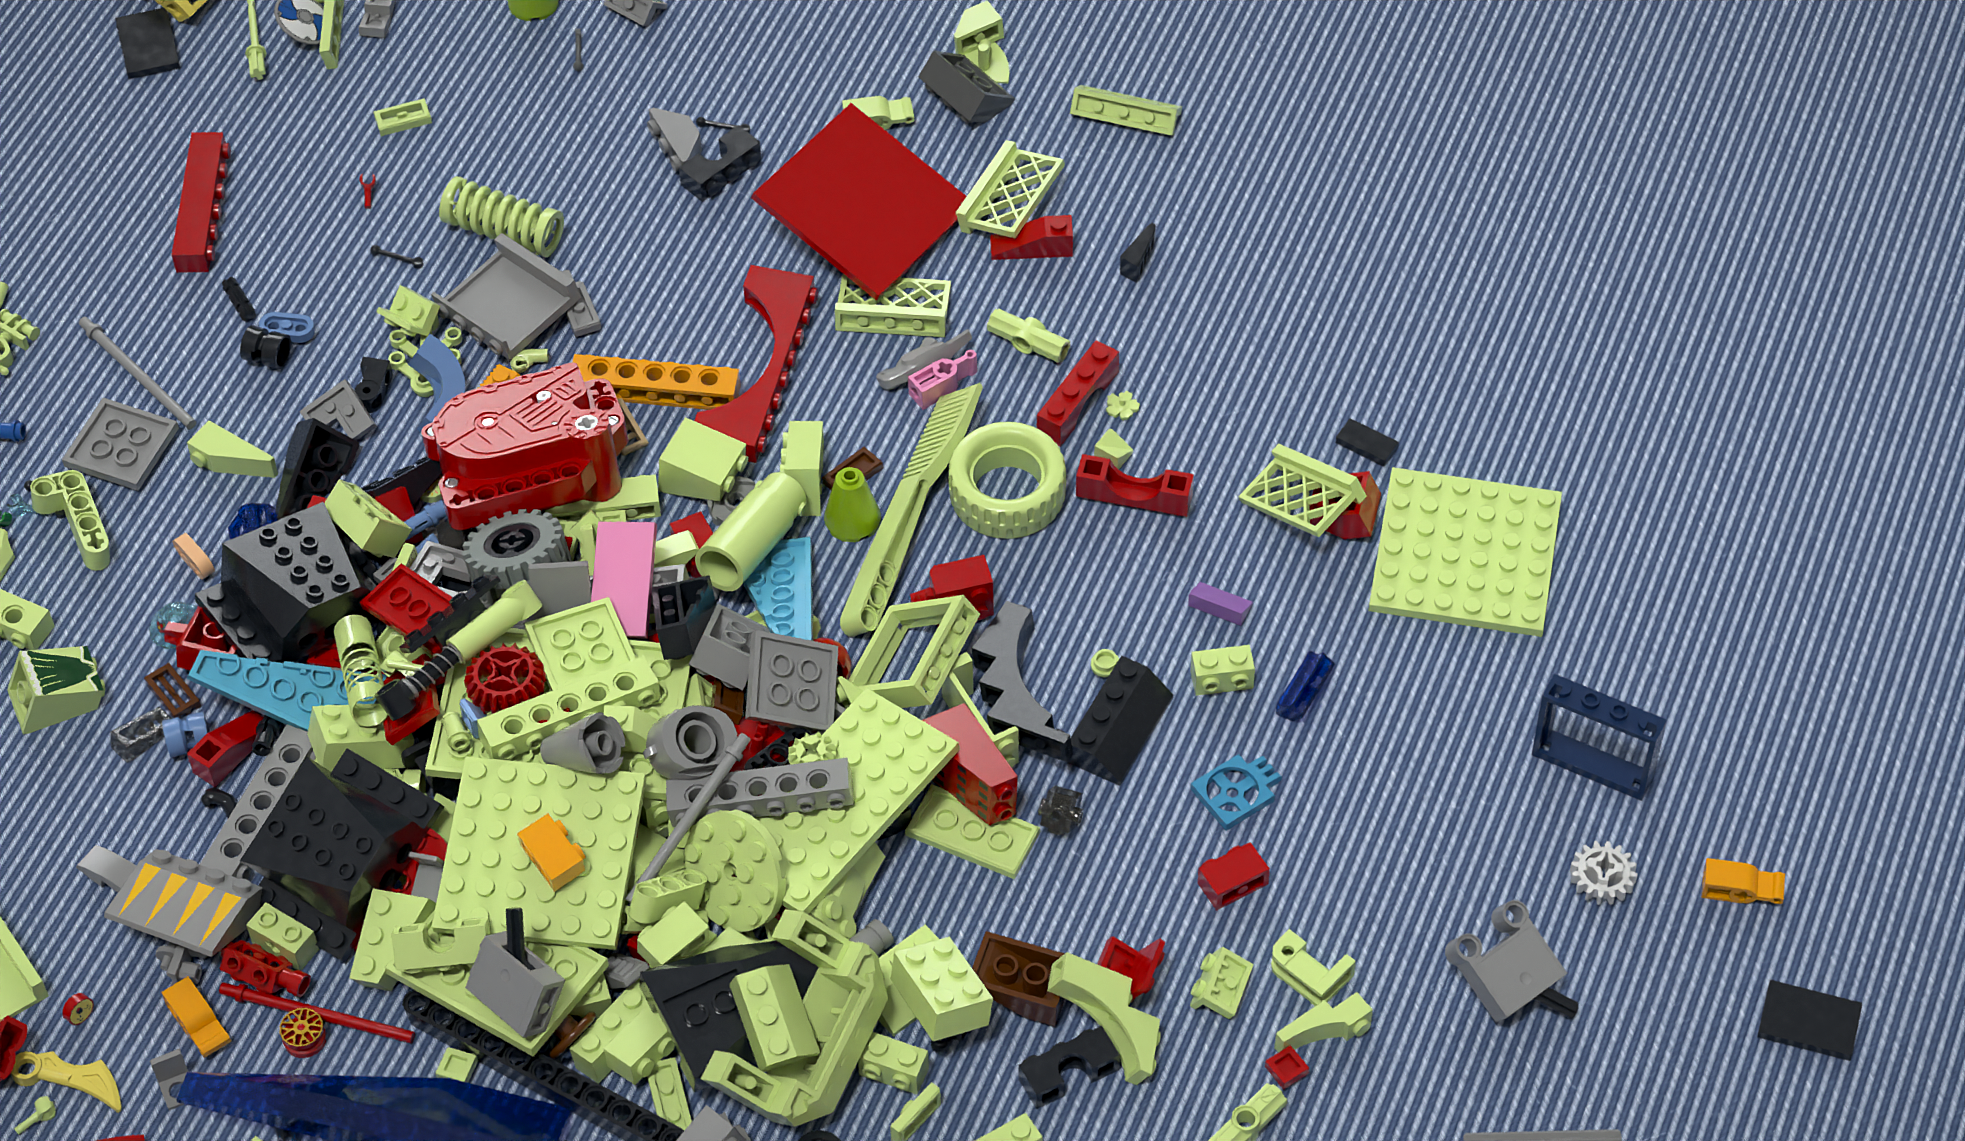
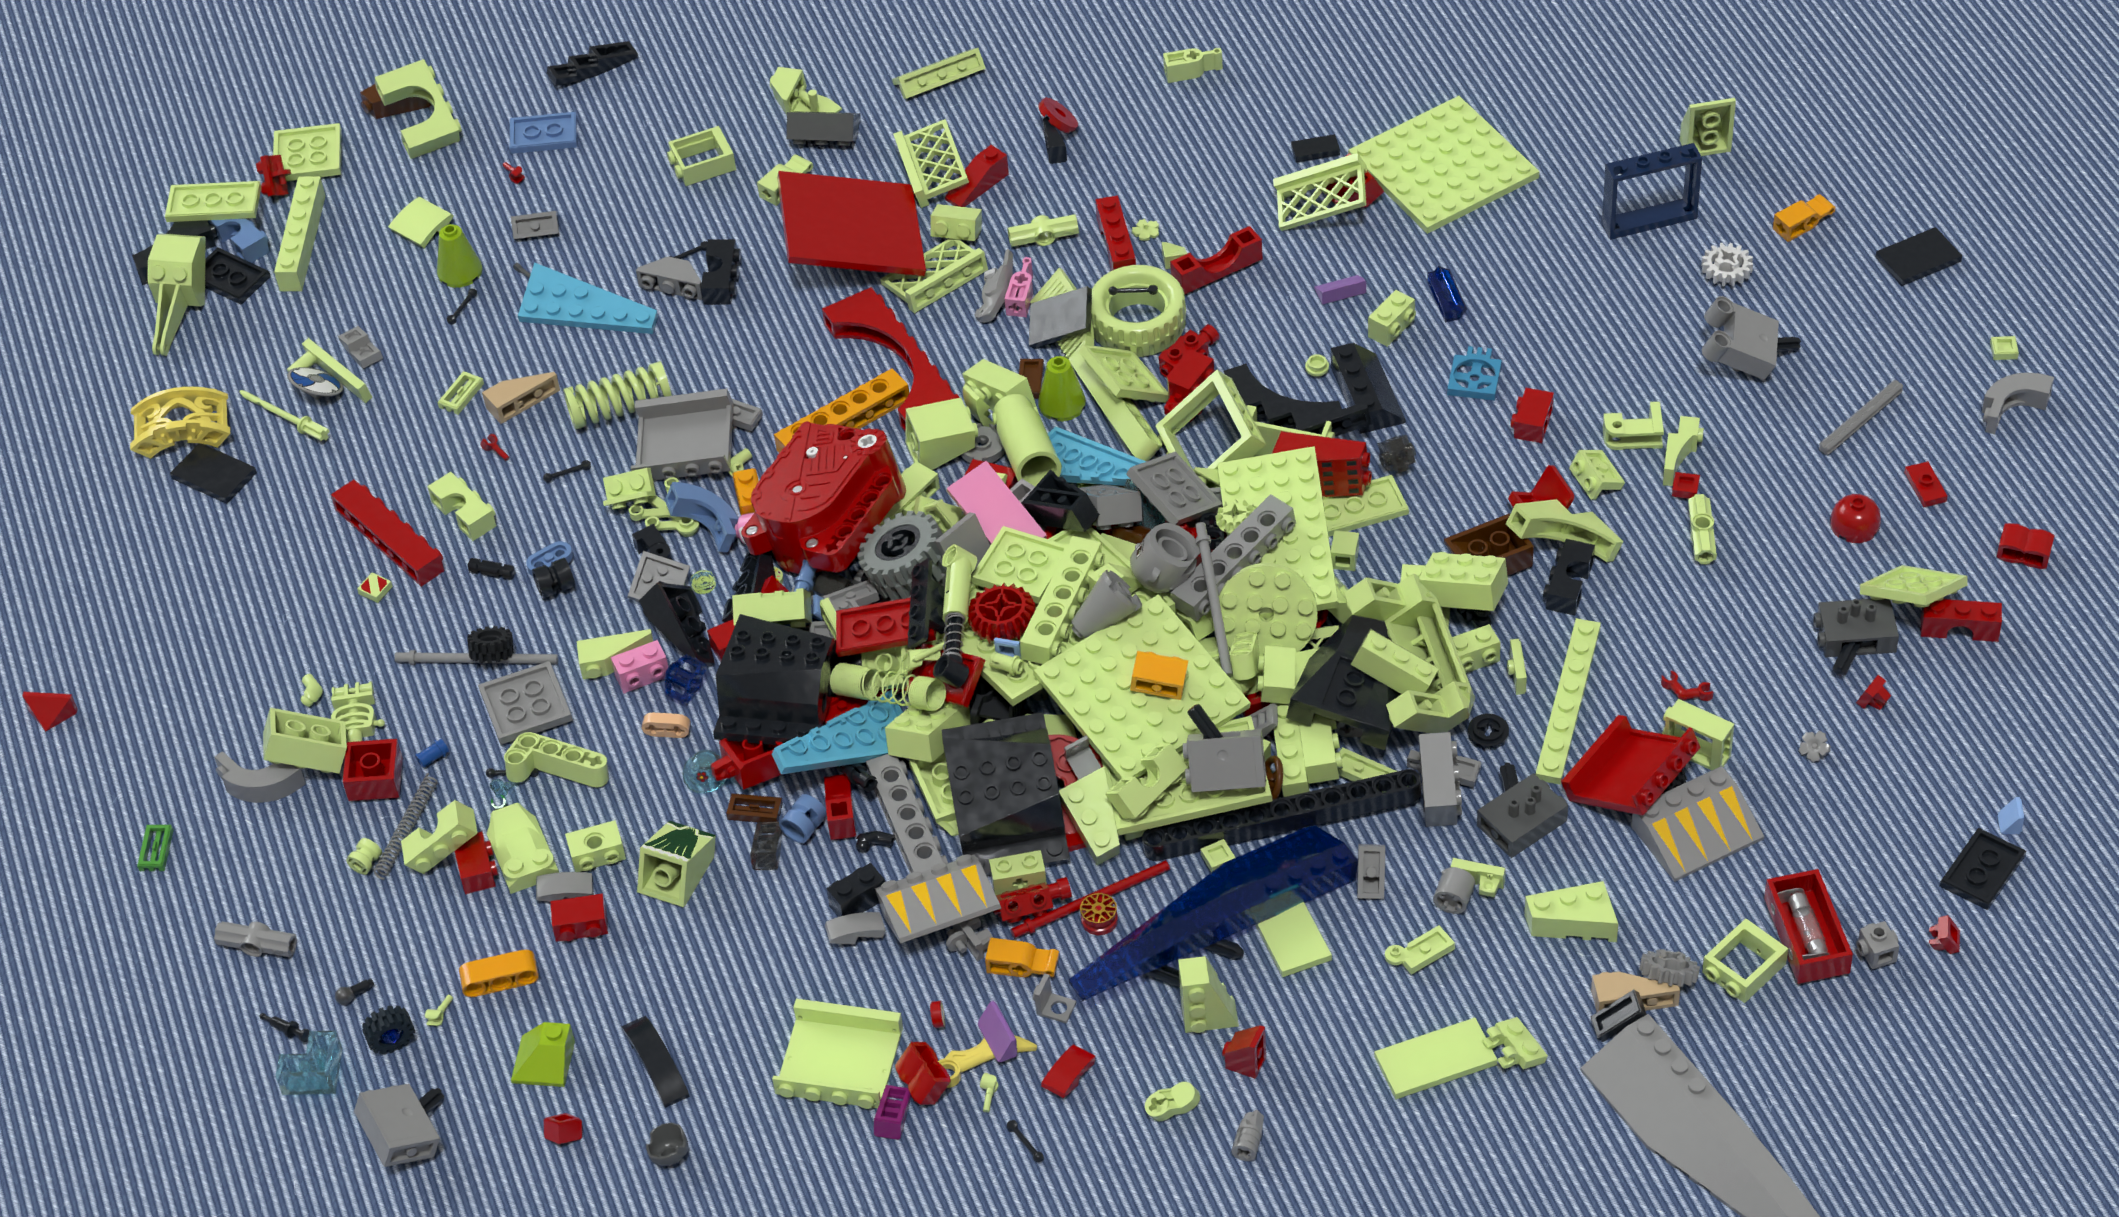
camera: 40 degrees left, 5 degrees down
none -> yellowish green tile [357,573,393,603]
none -> yellowish green arch [427,472,496,541]
none -> black hinge [447,288,477,325]
none -> black tyre [467,626,514,663]
none -> tan slope [482,372,560,424]
none -> medium azure wing [518,262,658,334]
none -> bright pink brick [611,640,670,694]
none -> yellowish green window [667,126,736,186]
none -> clear light blue tile [690,570,716,594]
none -> black brick [826,863,885,917]
none -> yellowish green brick [931,204,982,241]
none -> yellowish green slope [963,384,993,427]
none -> medium lavender slope [978,1001,1017,1062]
none -> tile [1029,286,1092,349]
none -> red tile [1038,97,1078,133]
none -> yellowish green plate [1079,344,1168,403]
none -> black hinge [1108,285,1158,296]
none -> red brick [1159,324,1219,378]
none -> yellowish green piece [1163,48,1223,83]
none -> yellowish green brick [1331,530,1359,571]
none -> yellowish green slope [1680,98,1736,156]

